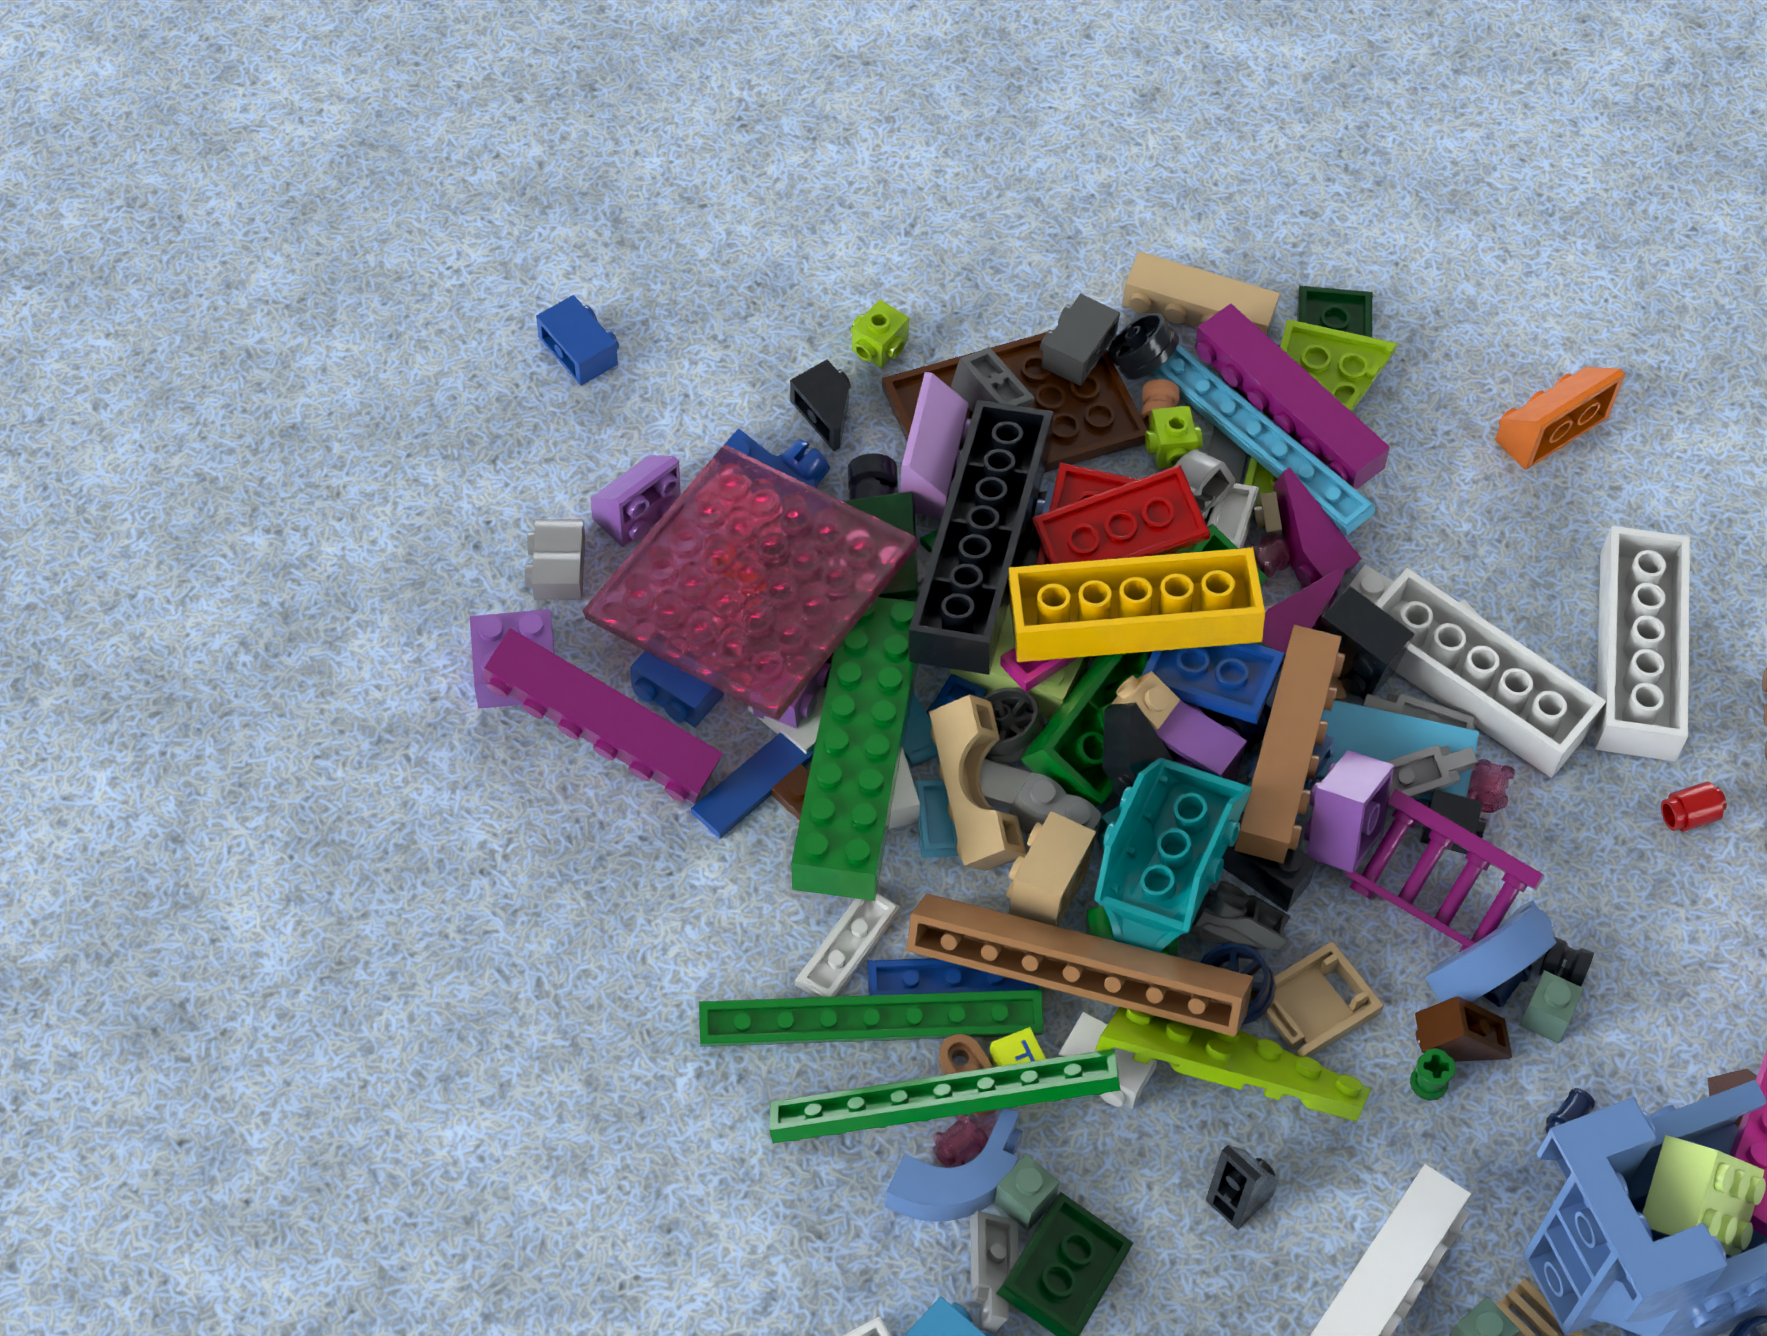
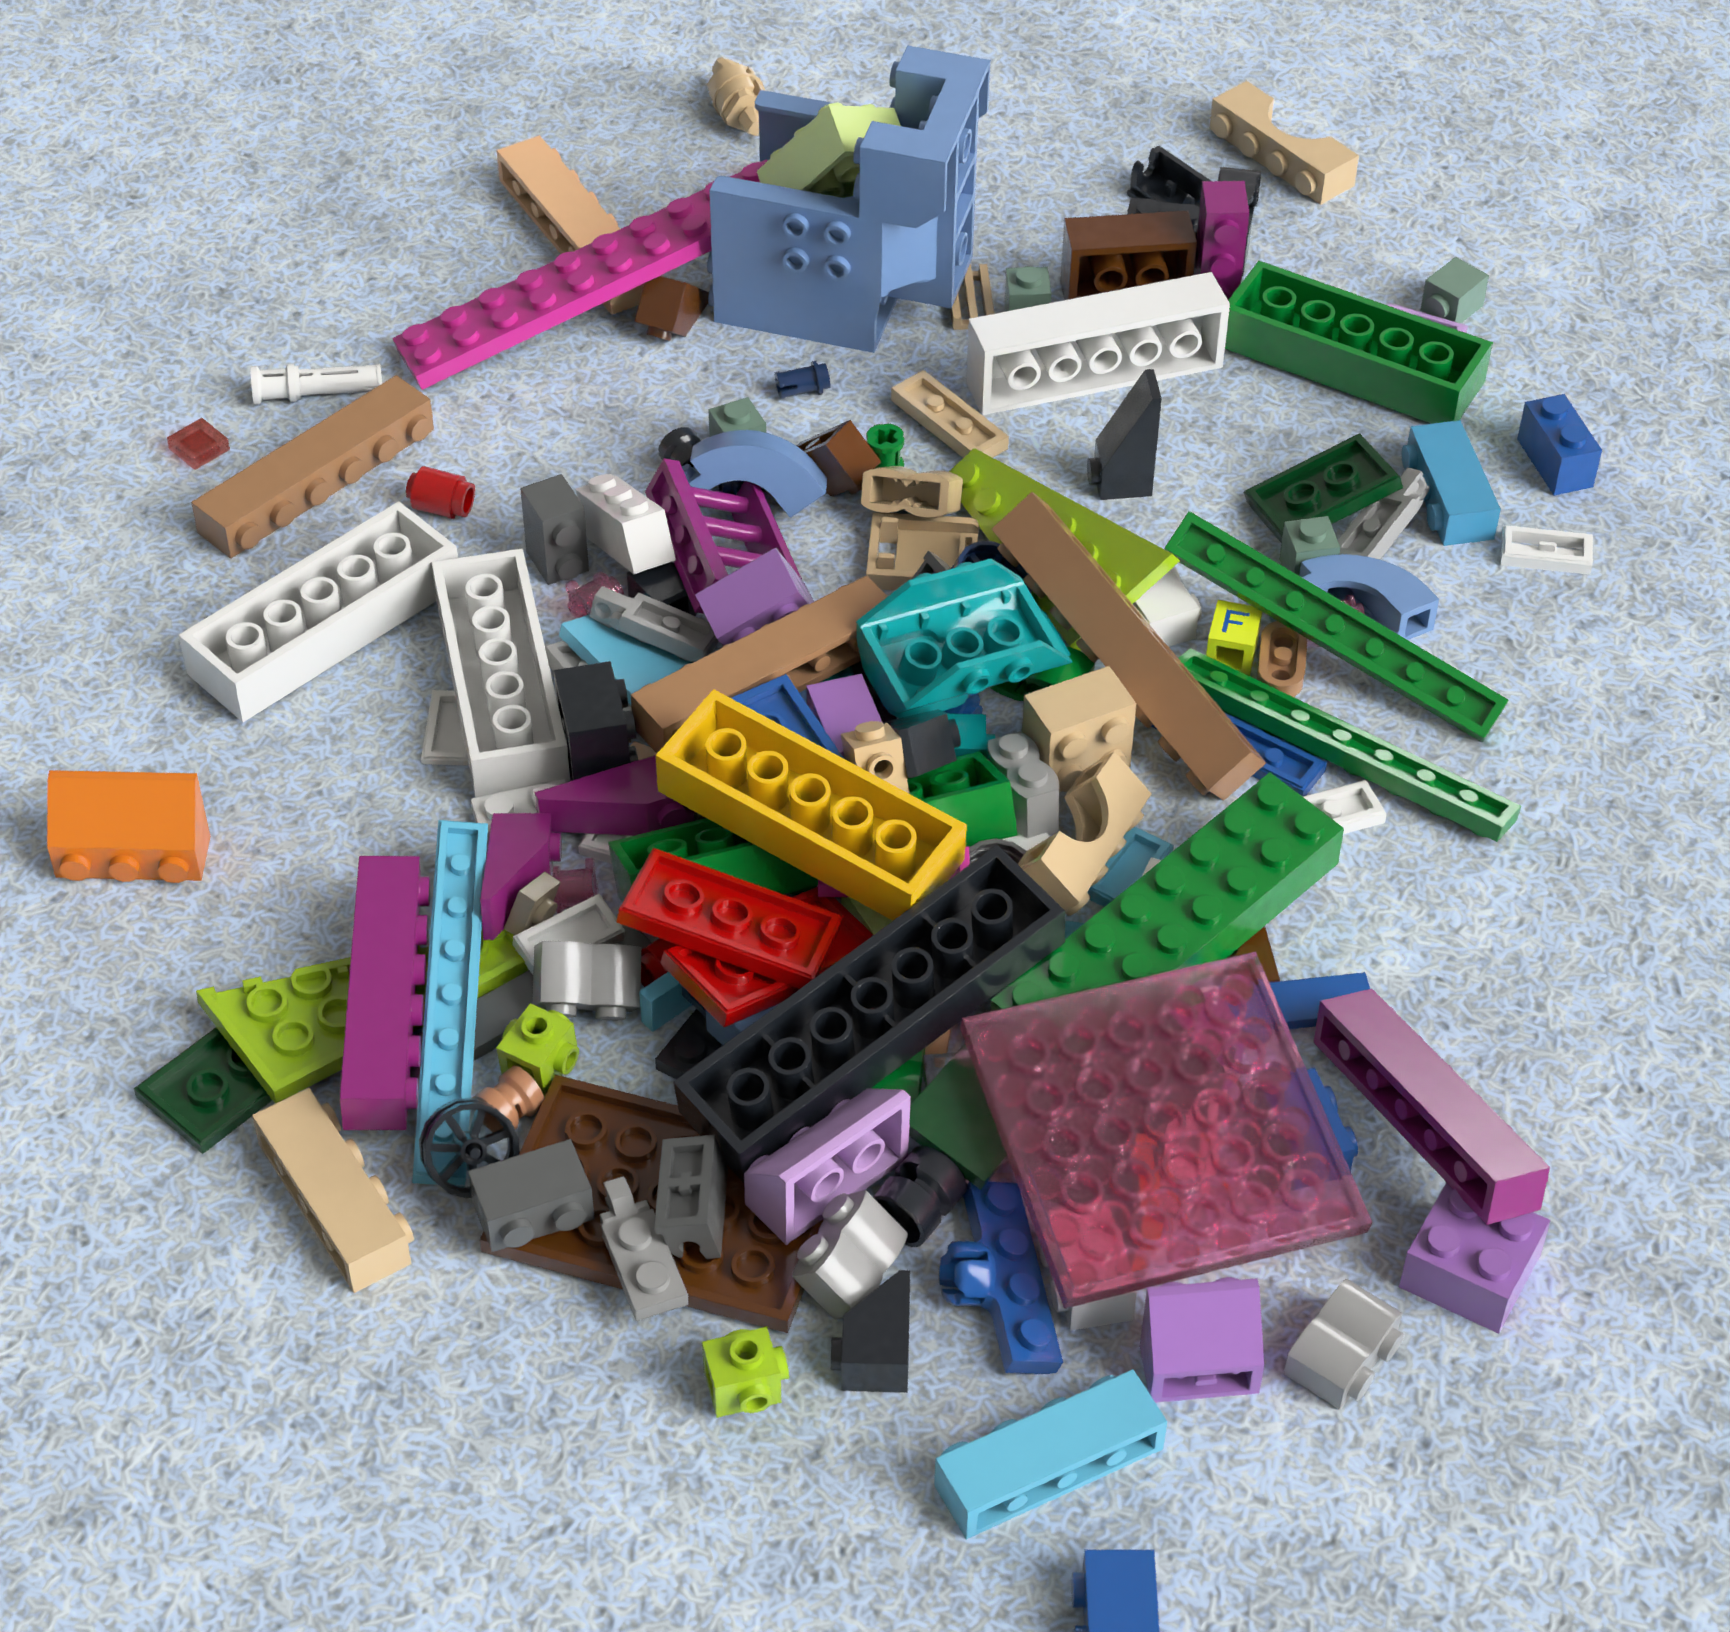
camera: 140 degrees left, 10 degrees down
none -> dark grey brick [520,474,589,585]
none -> white brick [575,474,676,574]
none -> light grey hinge [600,1176,689,1321]
none -> light grey brick [792,1190,908,1319]
none -> tan brick [861,466,963,518]
none -> tan plate [891,370,1009,458]
none -> medium azure brick [934,1369,1168,1540]

